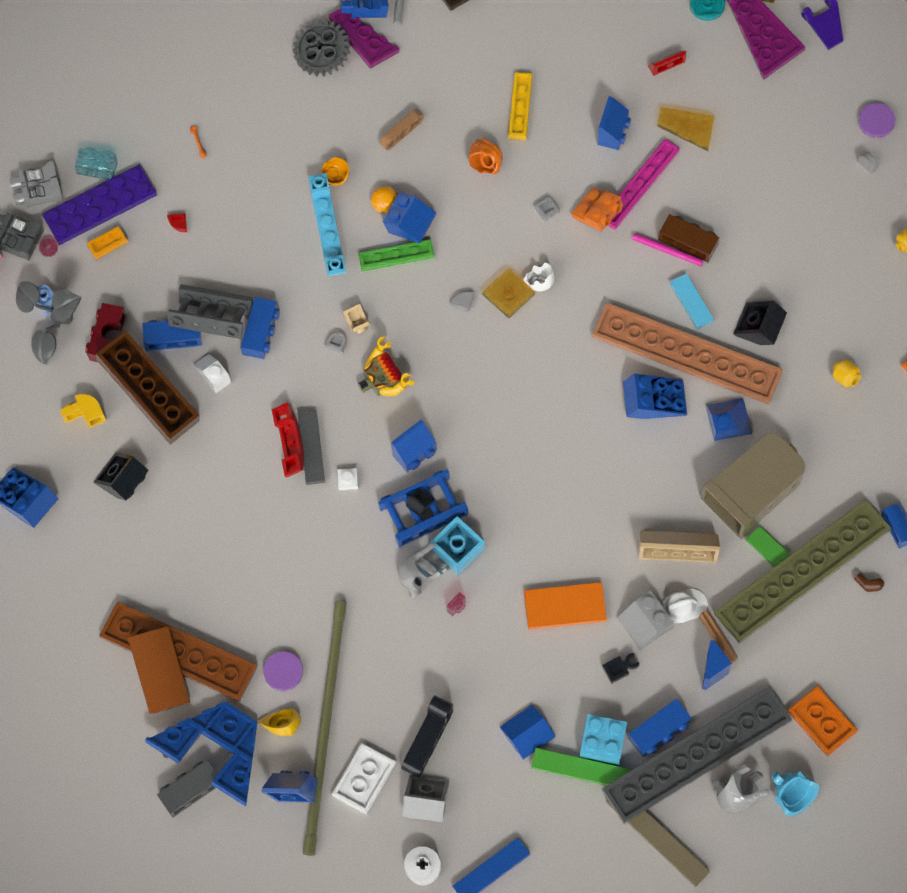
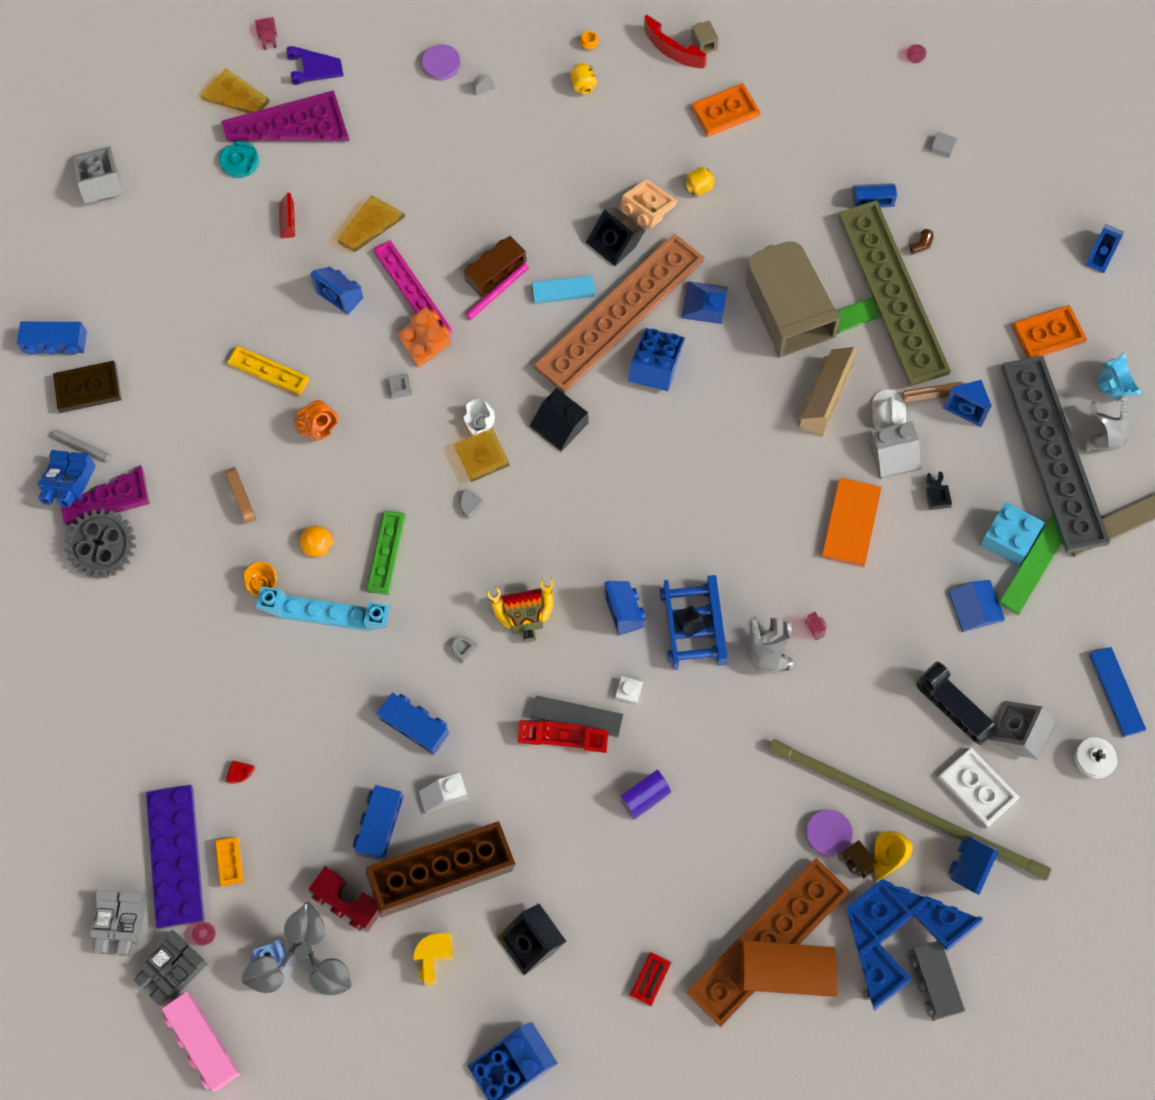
camera: 70 degrees left, 0 degrees up
clear light blue brick [75,147,118,180] -> none
dark grey fence [168,284,253,339] -> none
orange hinge [190,126,207,158] -> none
tan bracket [342,304,370,334] -> none
blue slope [383,192,437,243] -> none
medium azure brick [430,516,485,575] -> none
blue brick [628,699,691,757] -> none
none -> black slope [530,388,589,452]
none -> light nougat plate [619,179,677,229]
none -> dark purple brick [621,769,671,820]
none -> red tile [630,952,672,1007]
none -> dark brown brick [838,840,877,879]

